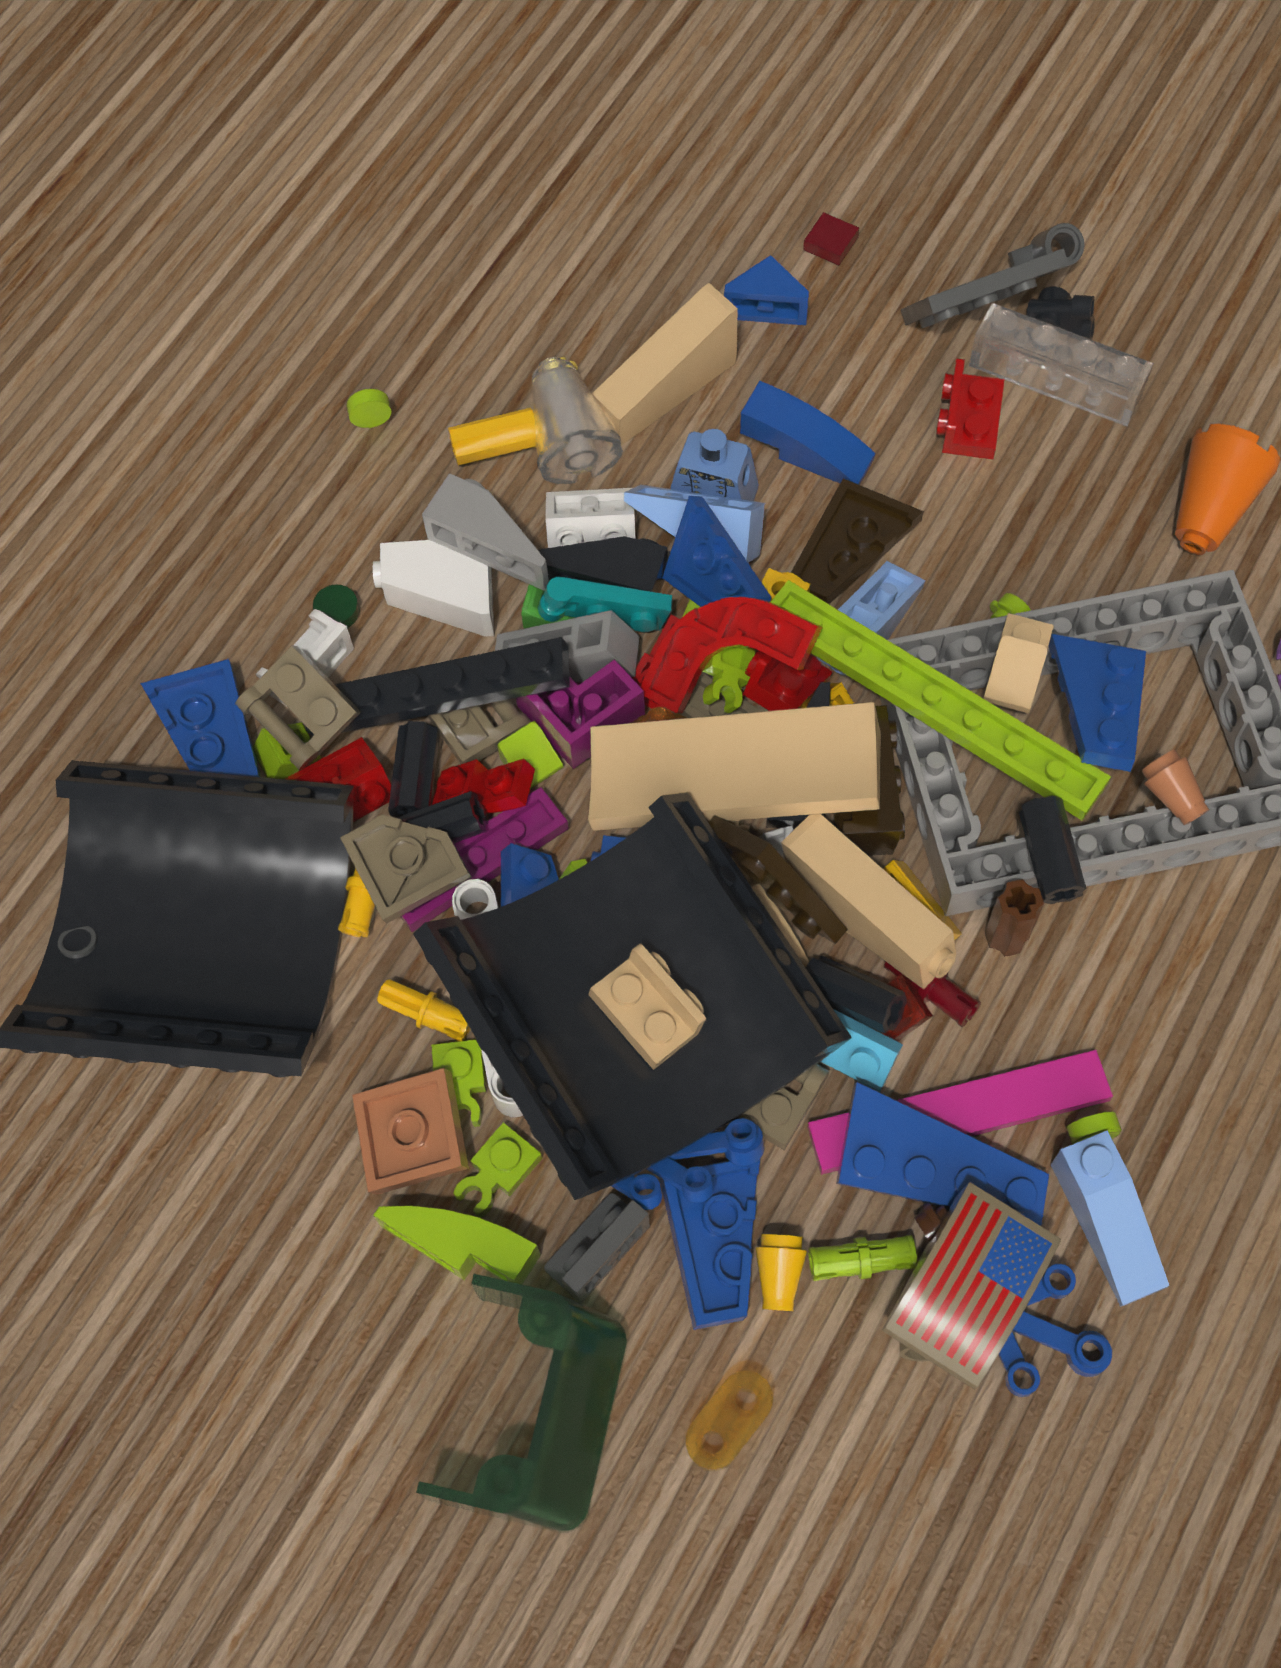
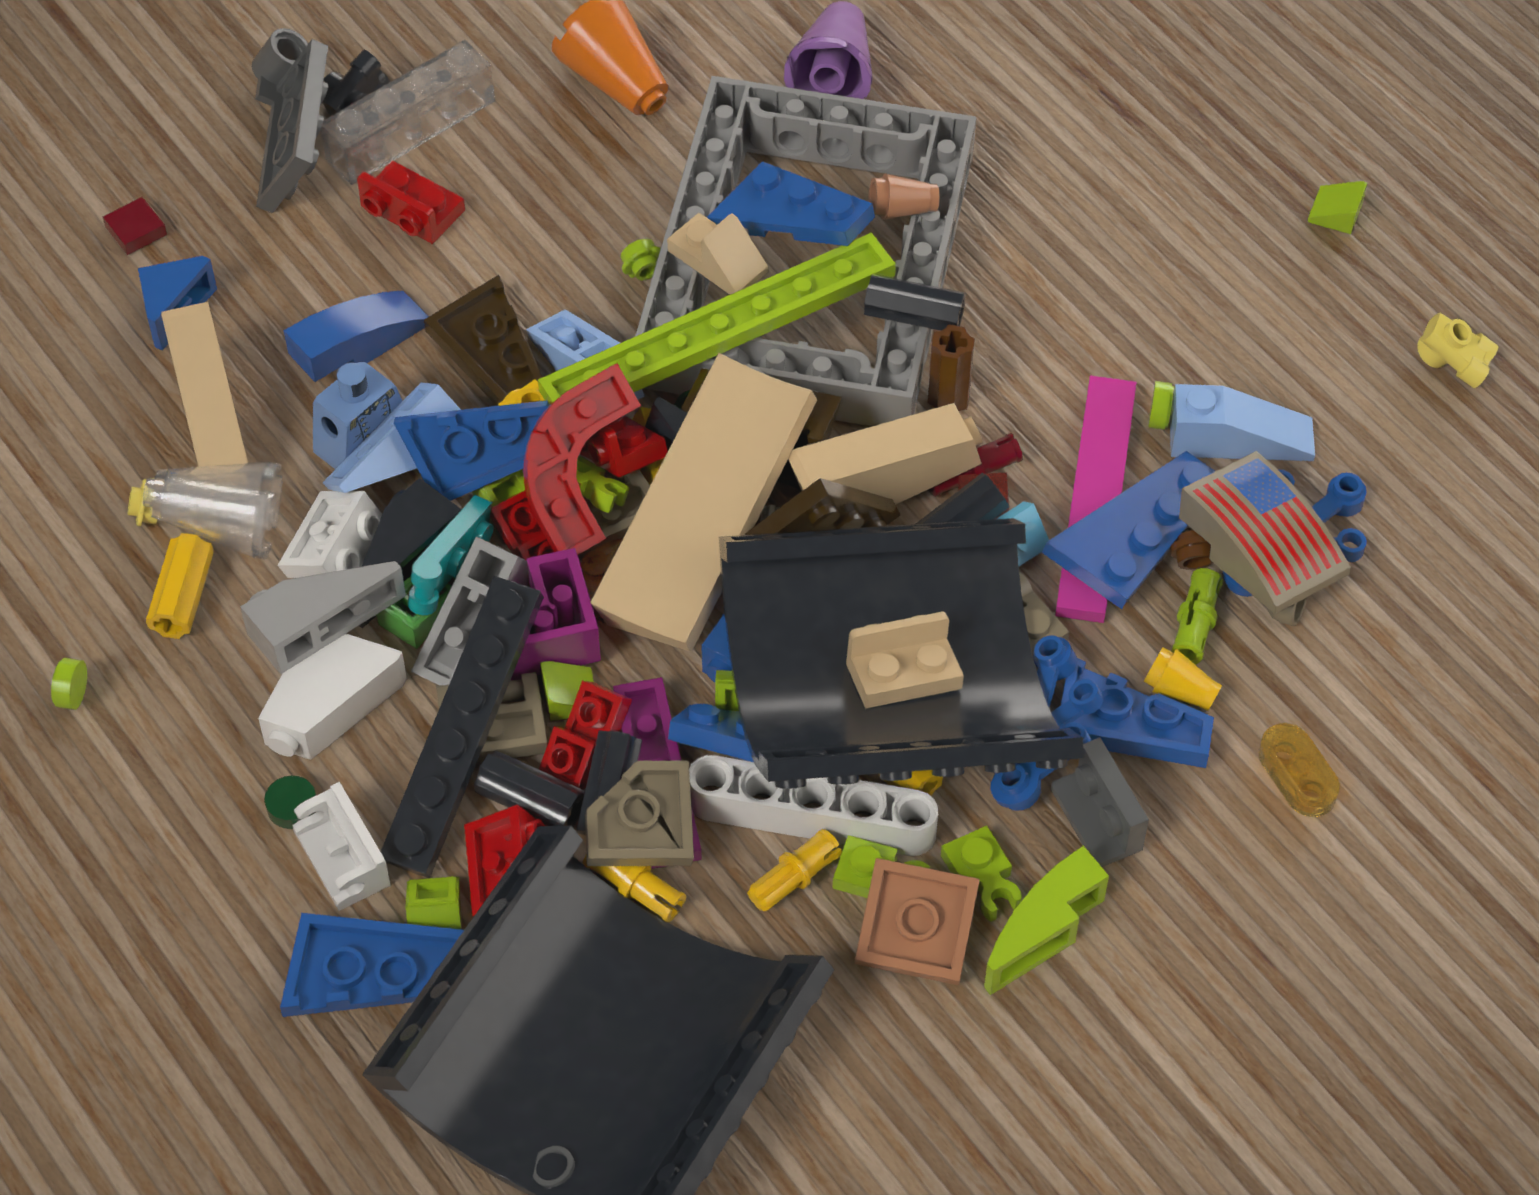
camera: 70 degrees left, 10 degrees down
dark tan plate [235,645,361,771] -> none
clear green windscreen [416,1274,627,1533] -> none

